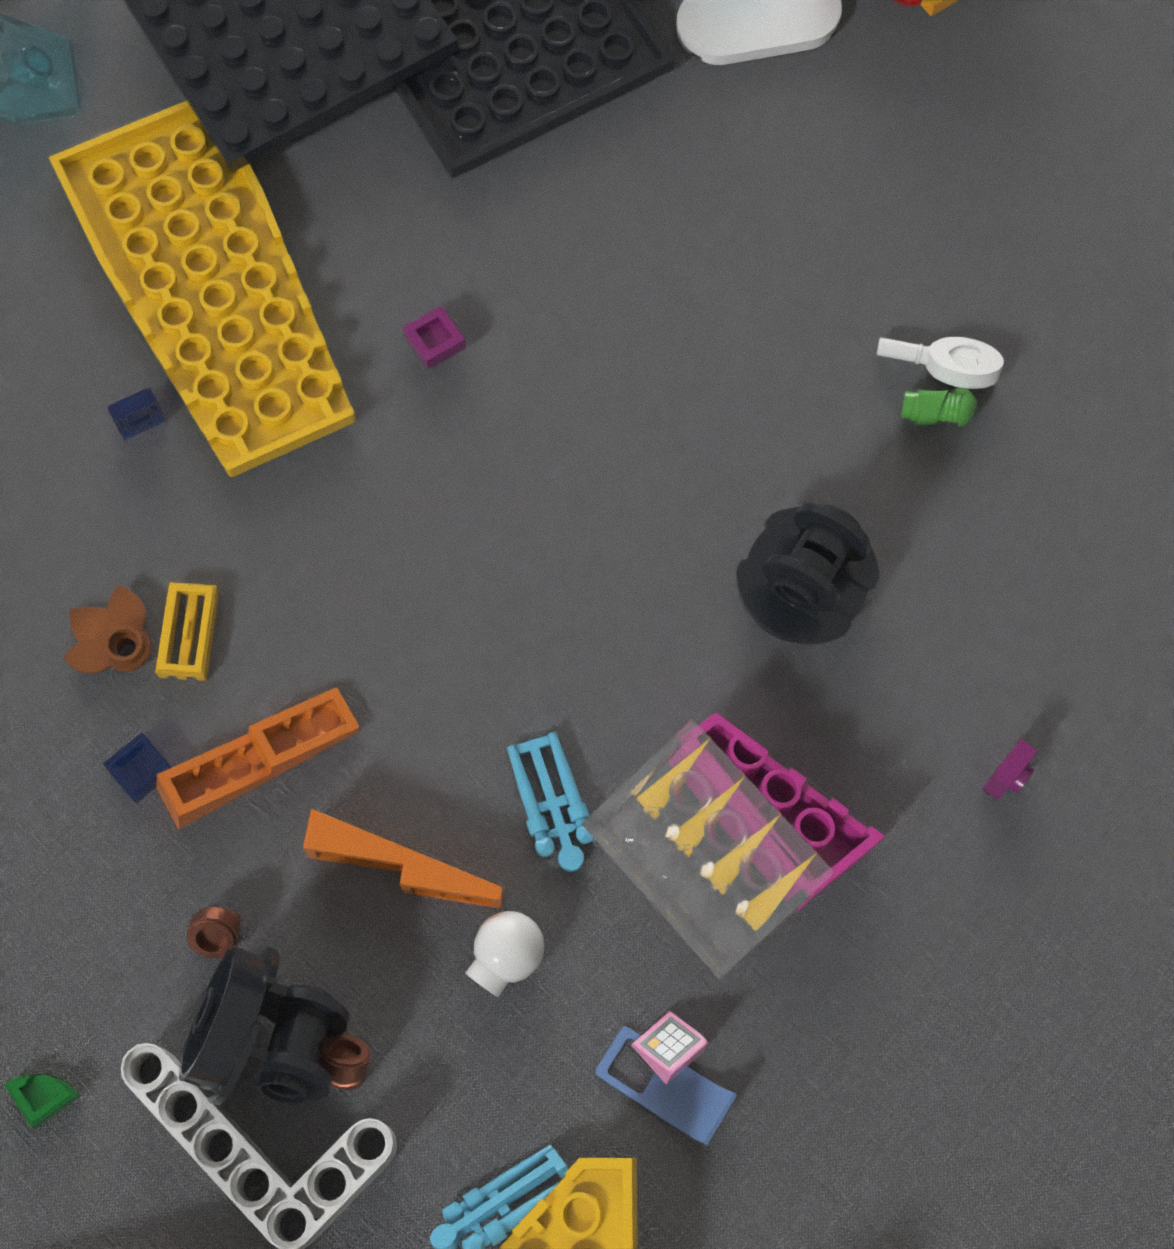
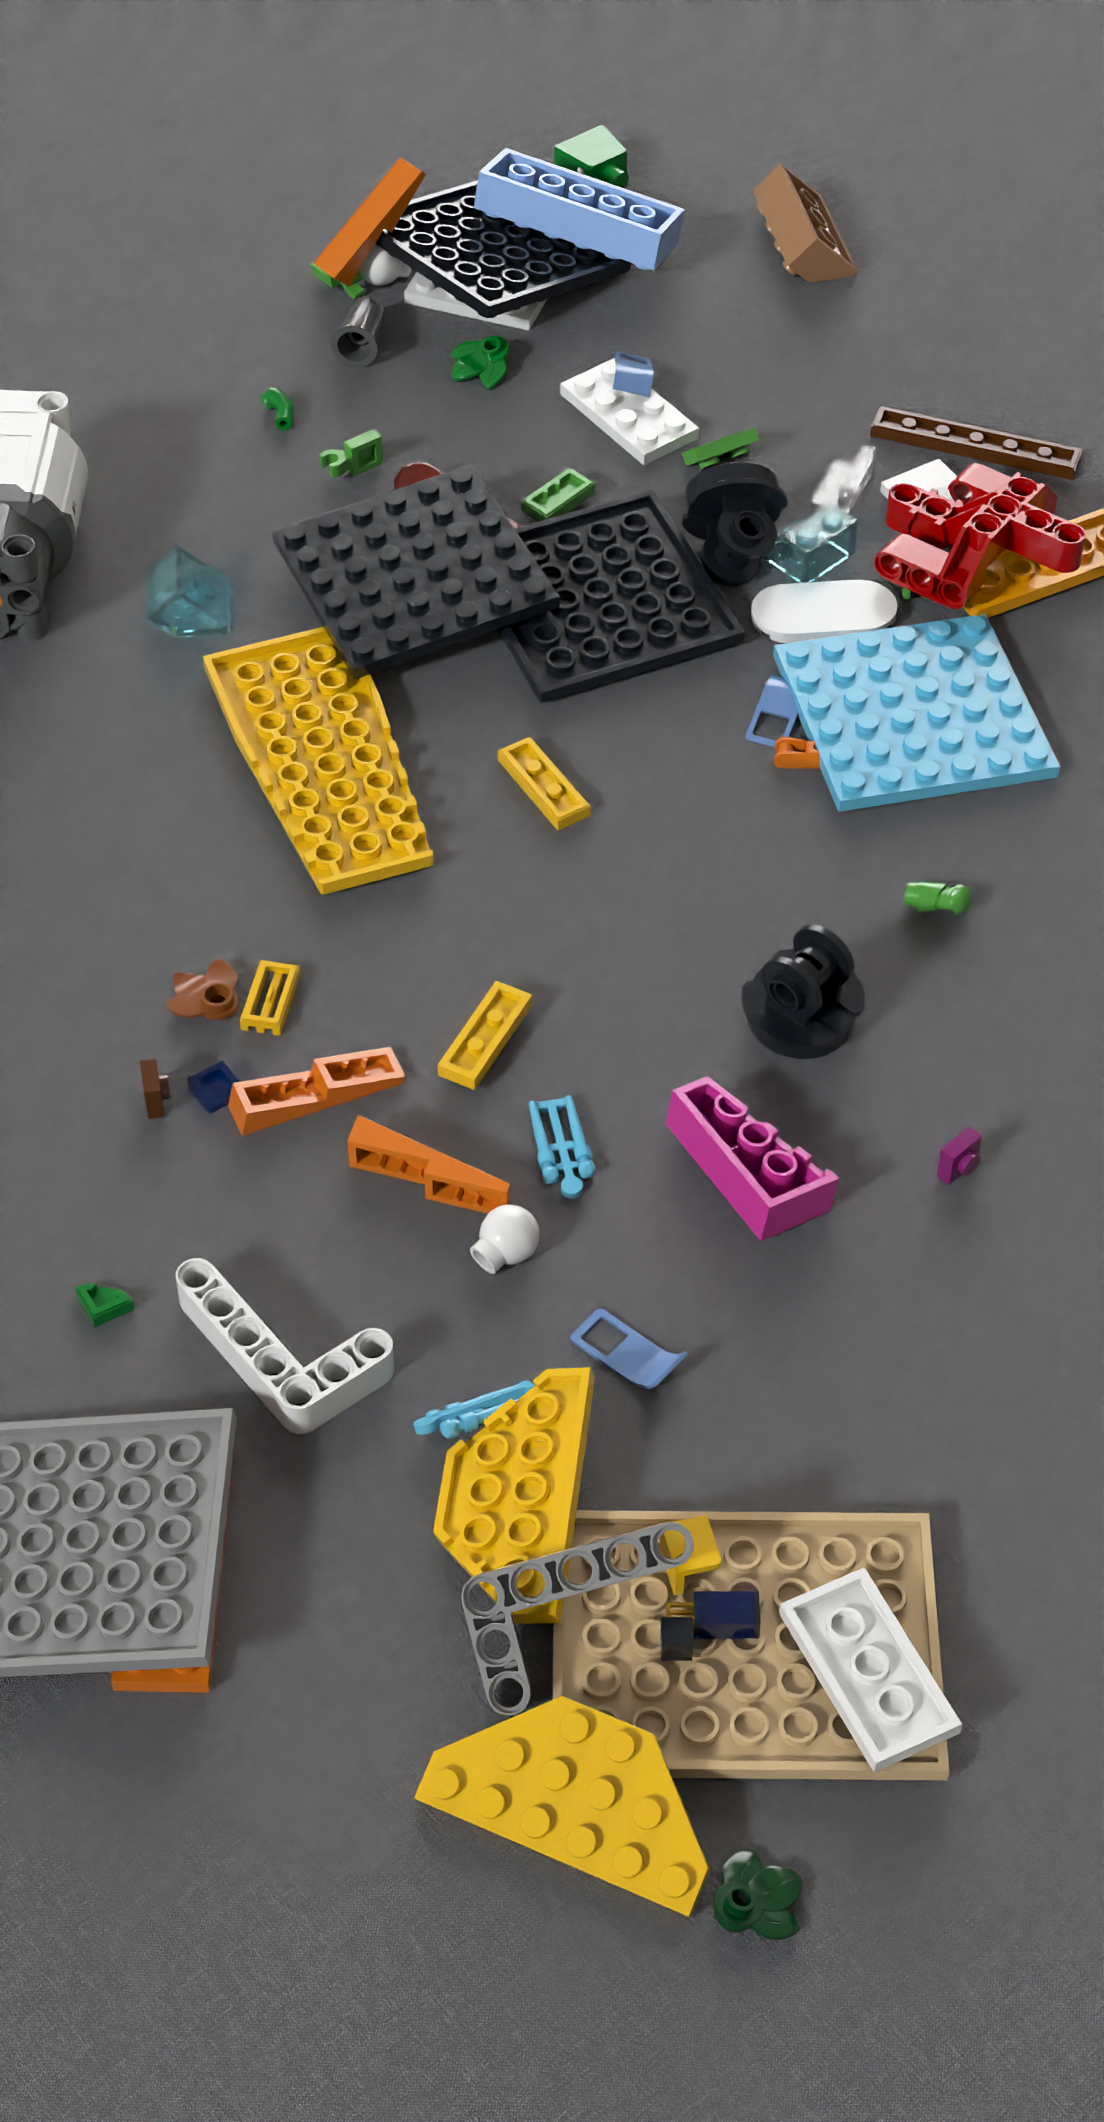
camera: 10 degrees right, 20 degrees down
clear blue tile [107,388,166,441] -> none
black piece [179,945,350,1105] -> none
copper tile [187,907,241,959] -> none
copper tile [318,1035,371,1090] -> none
magenta plate [403,306,466,370] -> none
clear slope [582,719,835,980] -> none
slope [631,1011,709,1085] -> none
white piece [876,337,1004,389] -> none
none -> reddish brown plate [139,1058,171,1119]
none -> yellow plate [437,981,532,1090]
none -> yellow tile [497,737,591,831]
none -> medium blue piece [745,675,798,748]
none -> medium azure plate [773,614,1060,812]
none -> orange bar [774,737,820,769]

